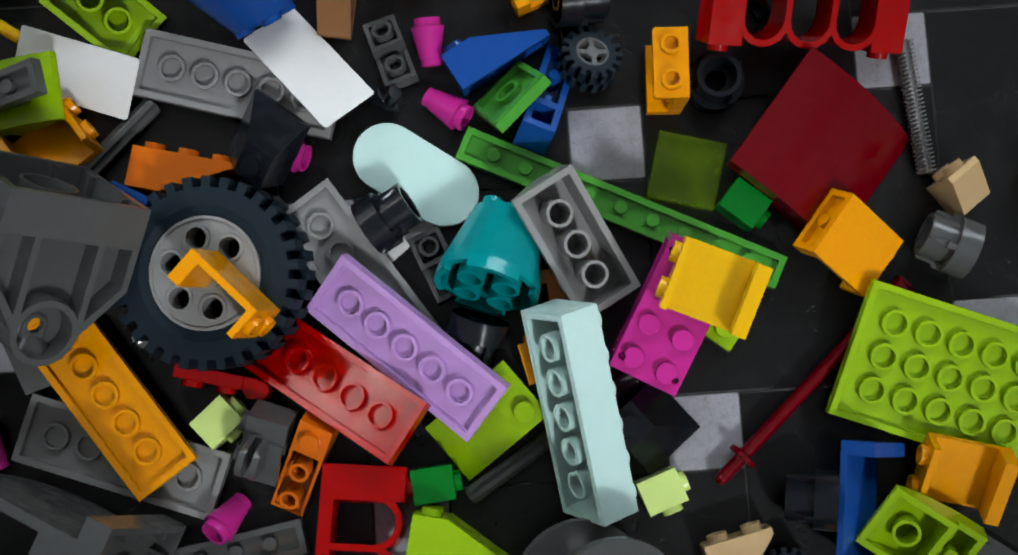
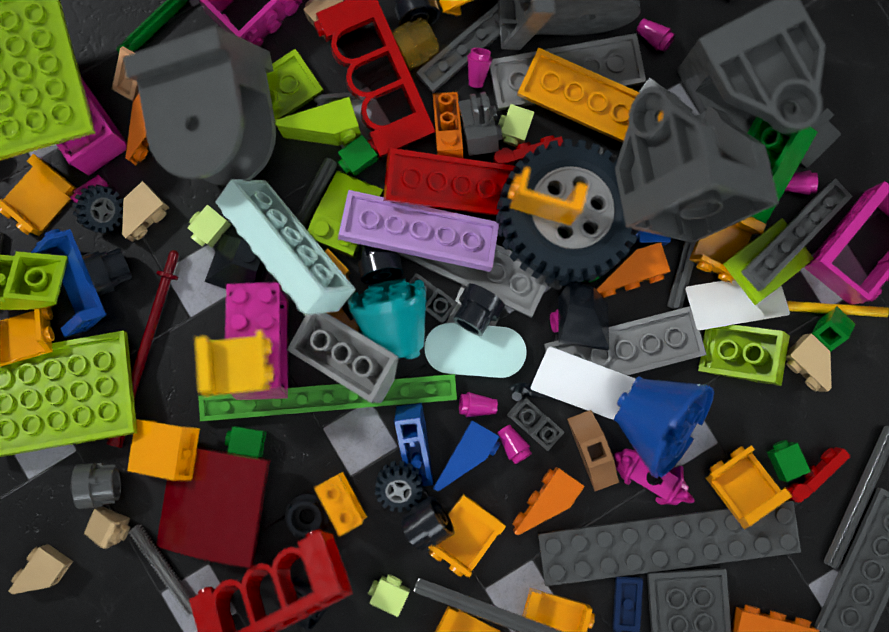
camera: 145 degrees right, 0 degrees up
bright green tile [472,60,552,134] -> none
clear neon green tile [646,130,727,212] -> none

